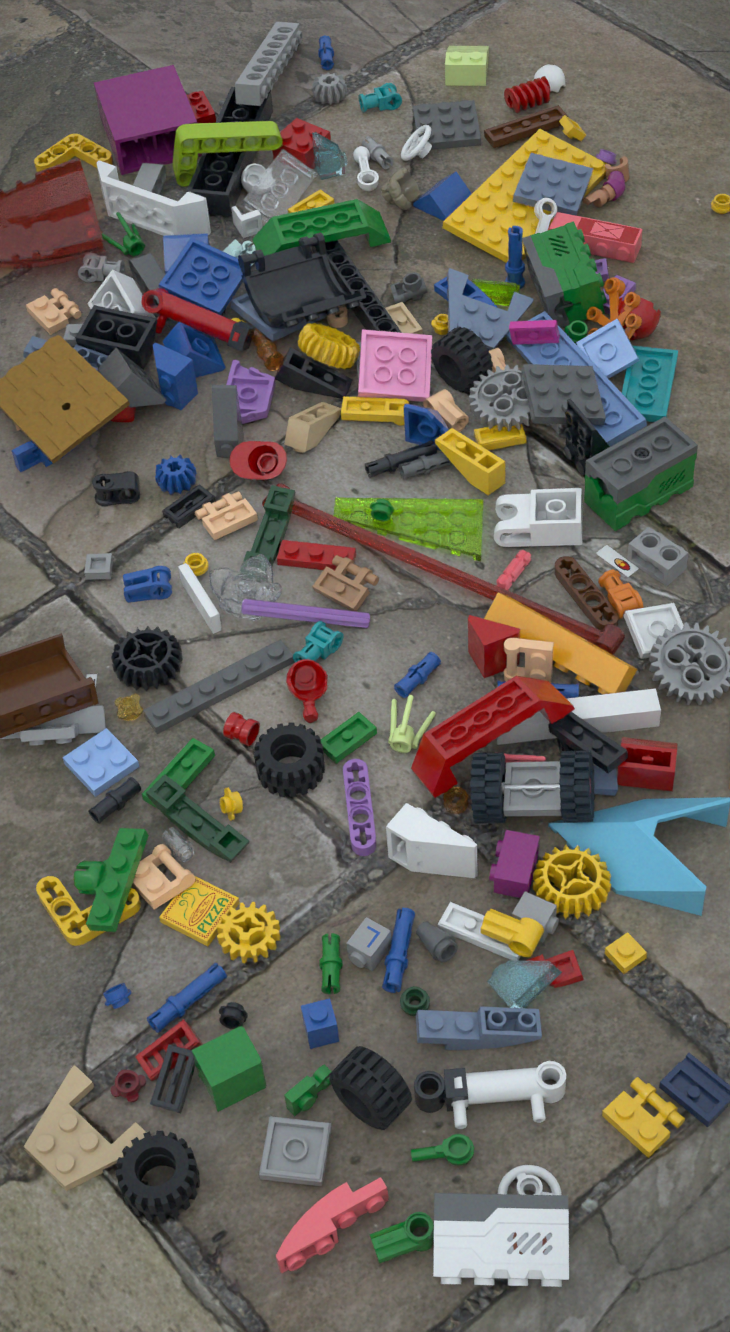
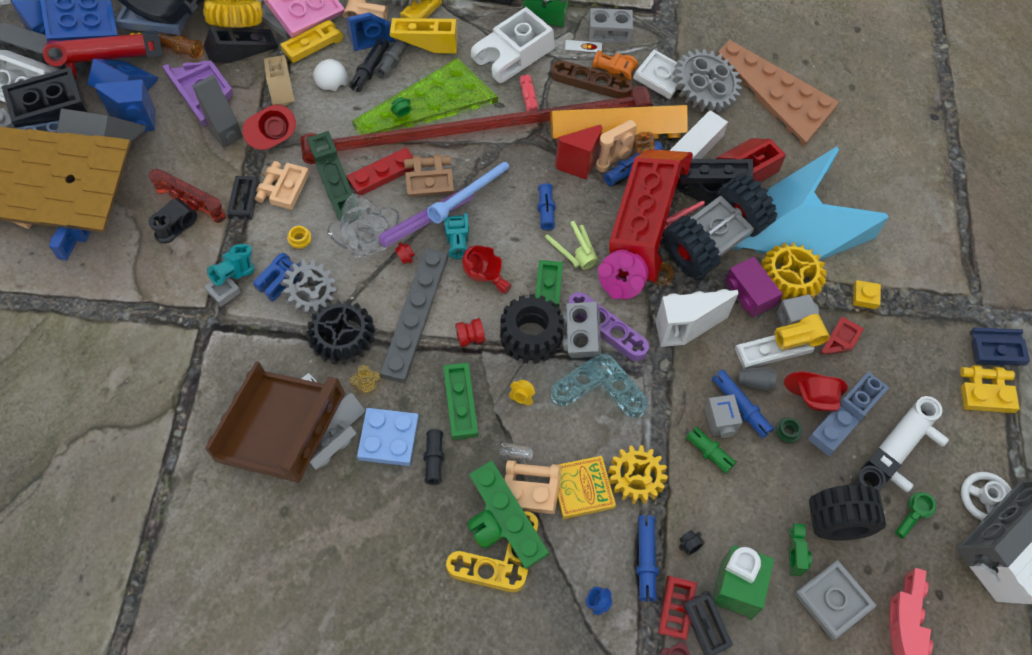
camera: 50 degrees left, 10 degrees up
dark green slope [146,774,249,862] -> none
blue gear [155,454,197,495] -> none
white tile [178,563,222,634] -> none
blue brick [301,998,340,1049] -> none
green piece [369,1212,434,1263] -> none
clear light blue slope [487,960,562,1008] -> none
none -> clear red plate [149,169,226,223]
none -> teal connector [207,244,255,286]
none -> light grey gear [280,260,336,314]
none -> white hair [313,59,349,91]
none -> red plate [394,242,415,265]
none -> light blue piece [427,162,509,224]
none -> clear light blue beam [552,354,648,418]
none -> light grey brick [563,301,601,358]
none -> dark pink plate [598,249,649,299]
none -> clear orange bush [634,132,655,153]
none -> white tile [725,547,761,584]
none -> red piece [784,371,848,411]

